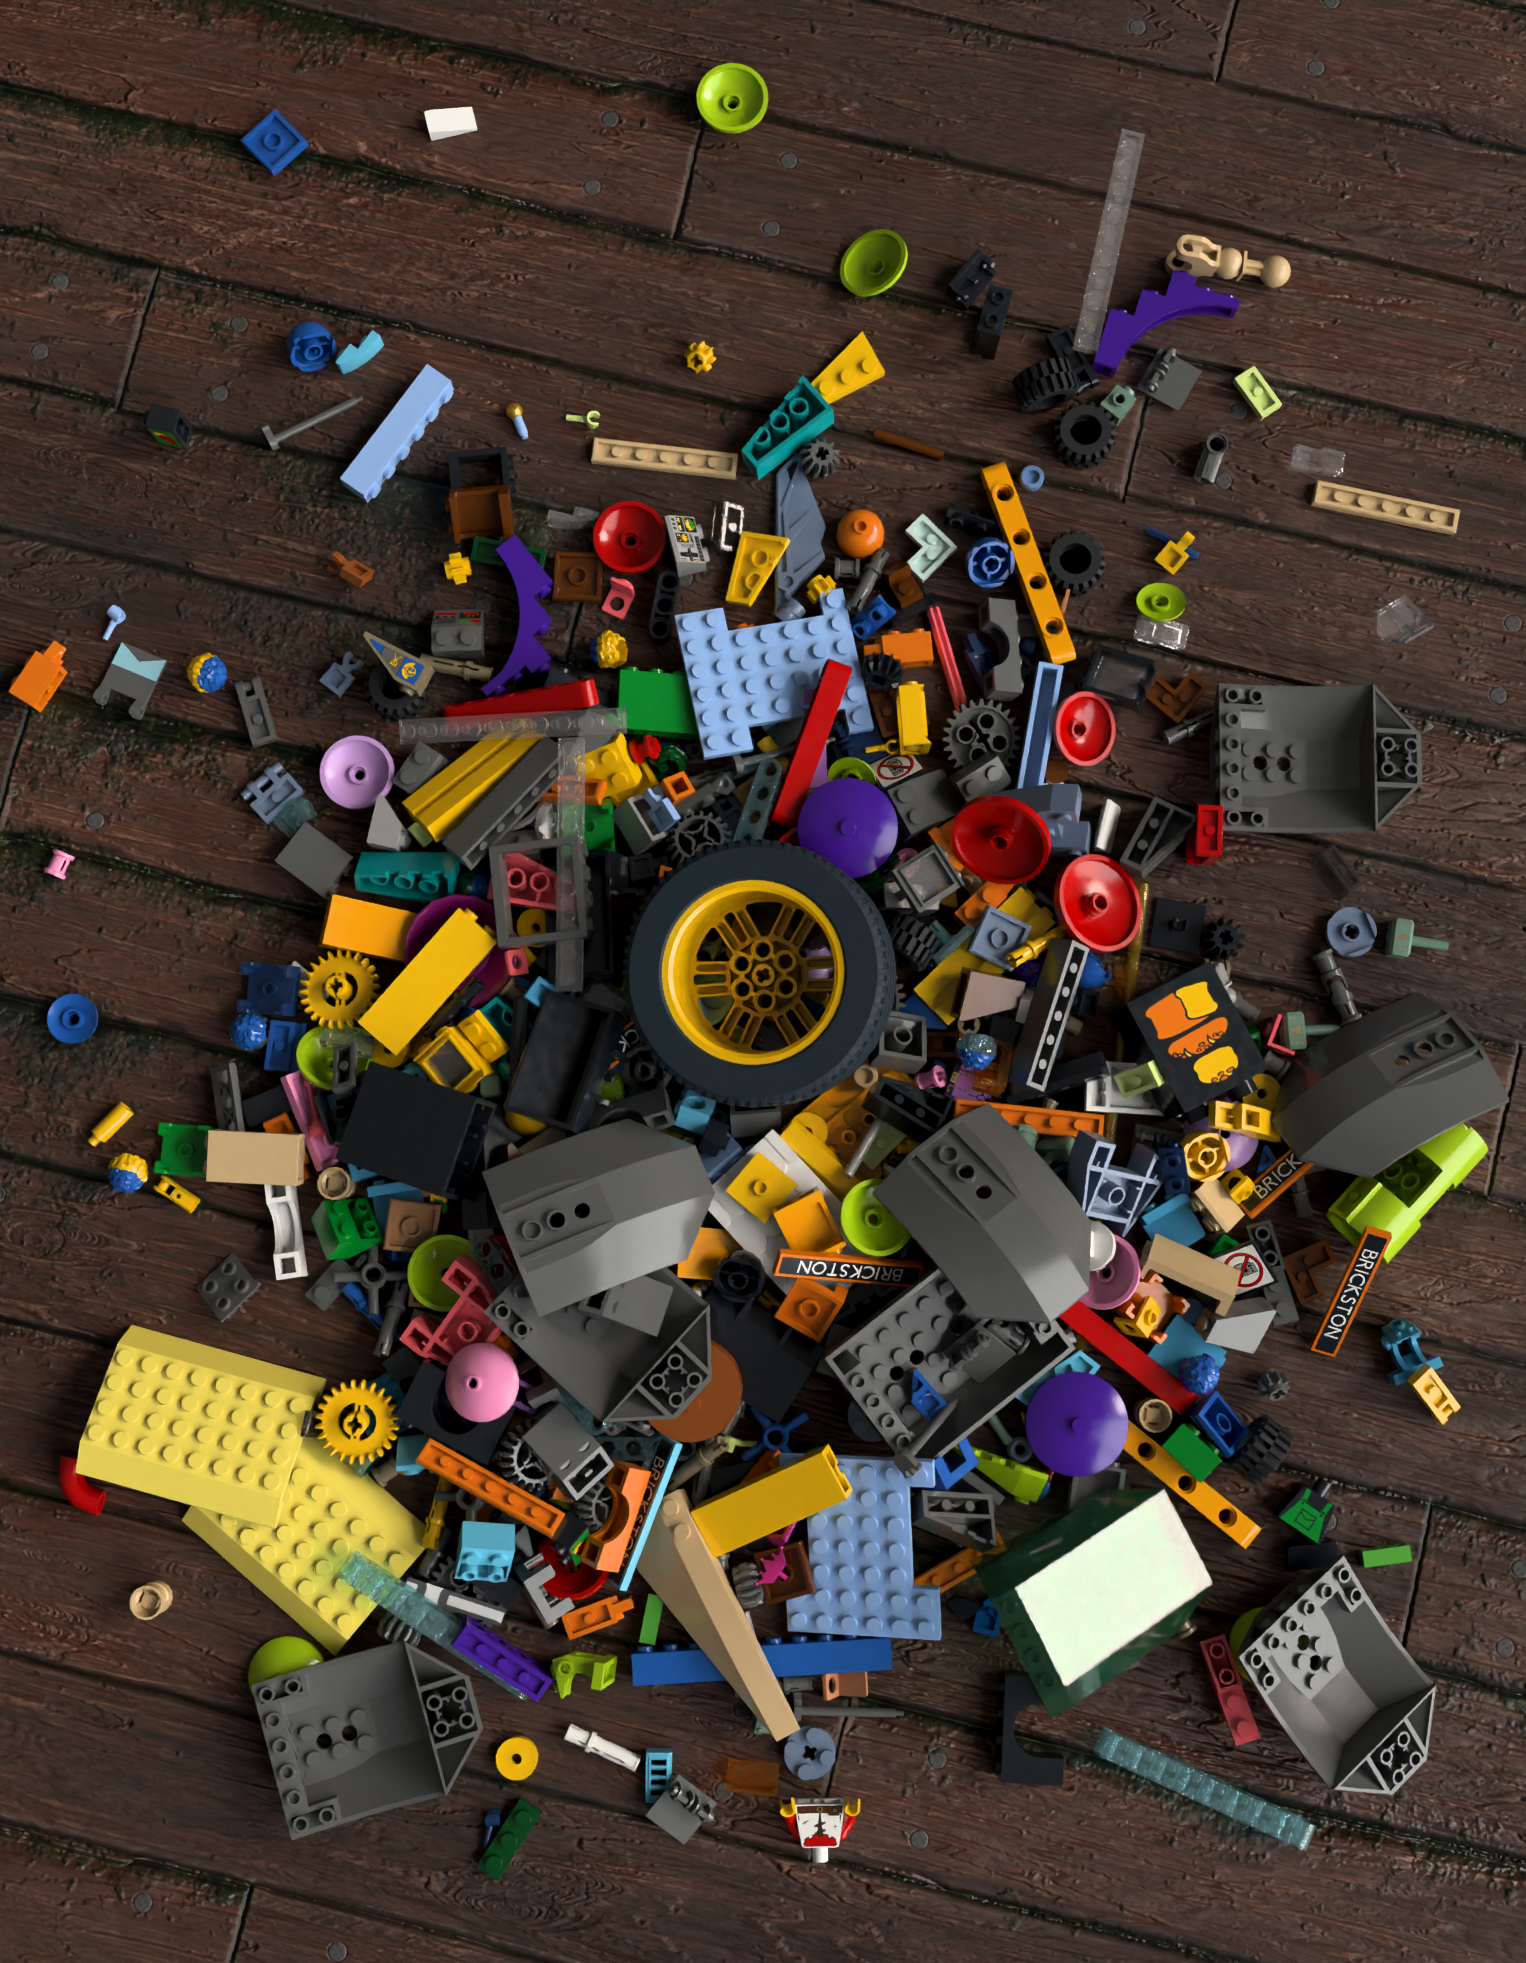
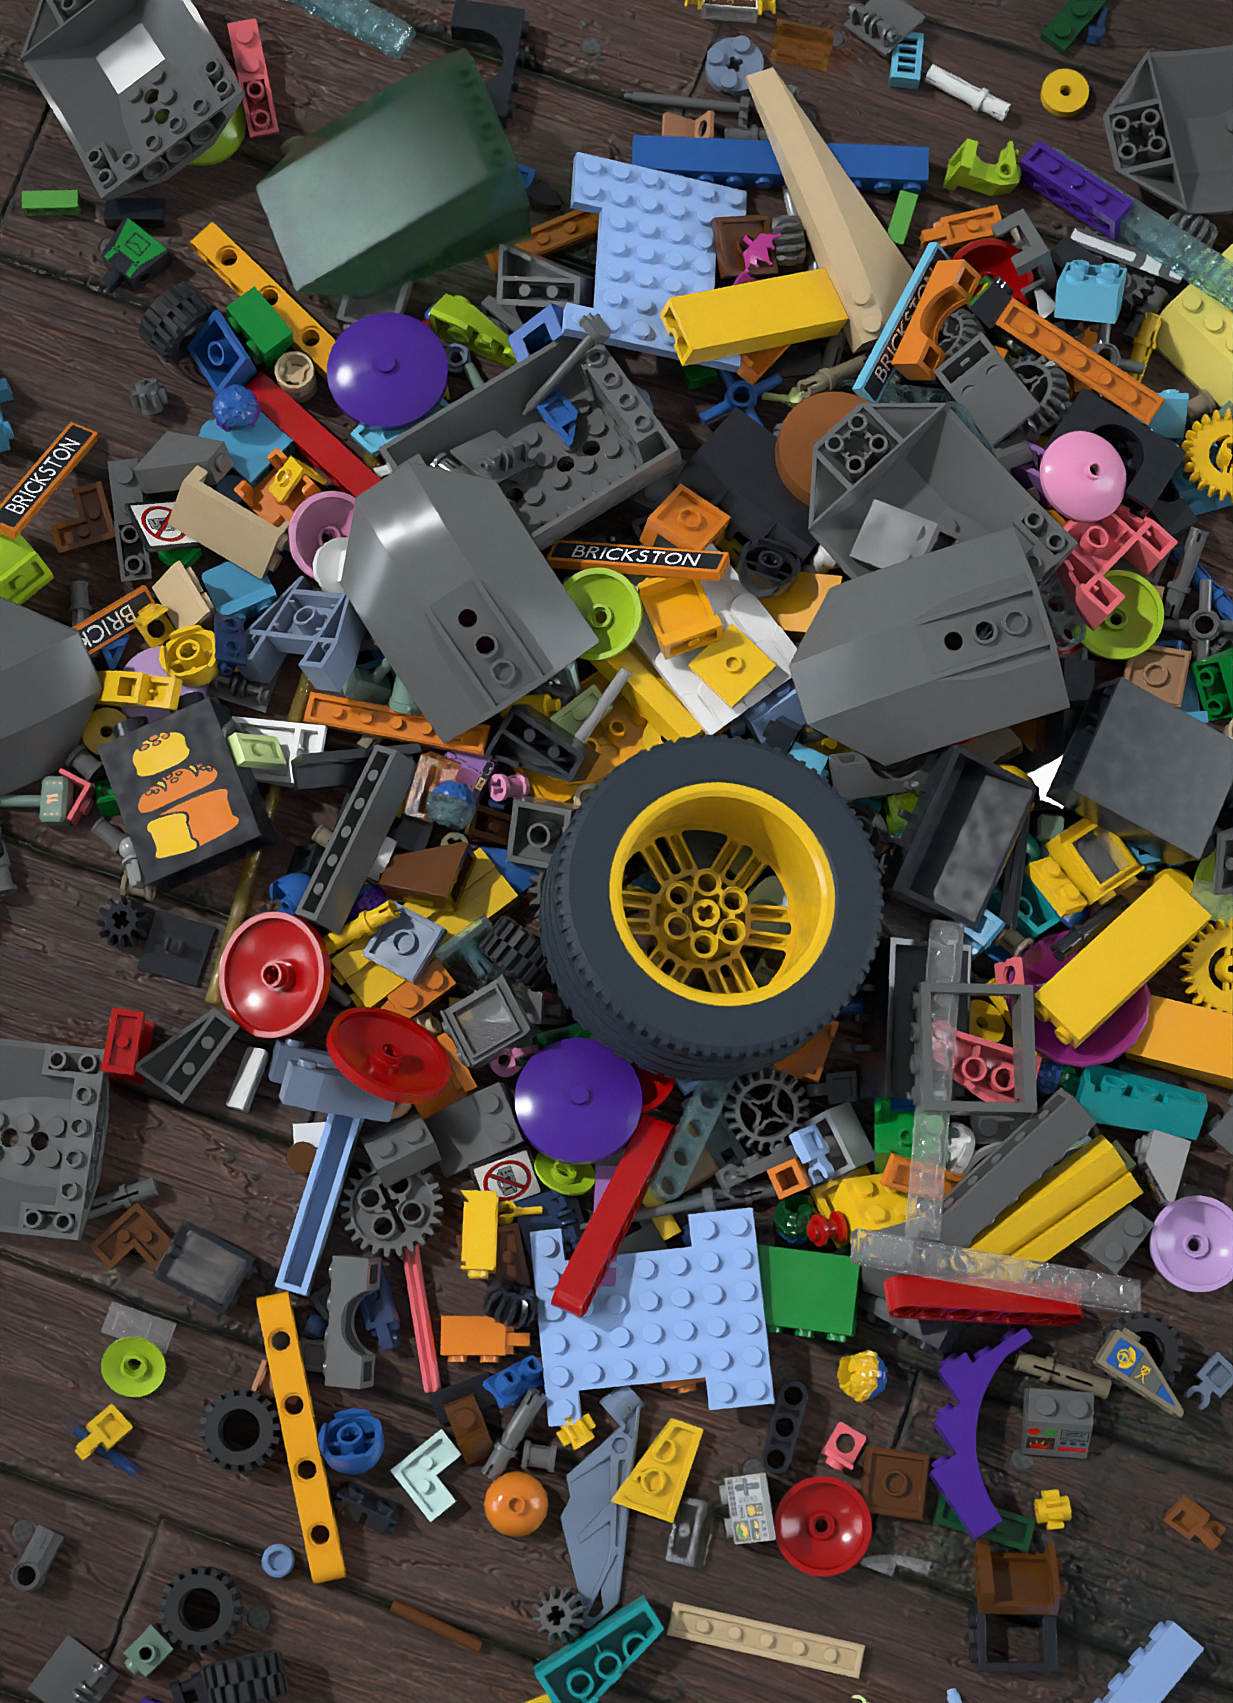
camera: 175 degrees left, 5 degrees down
red dish [1053,691,1116,766] -> none

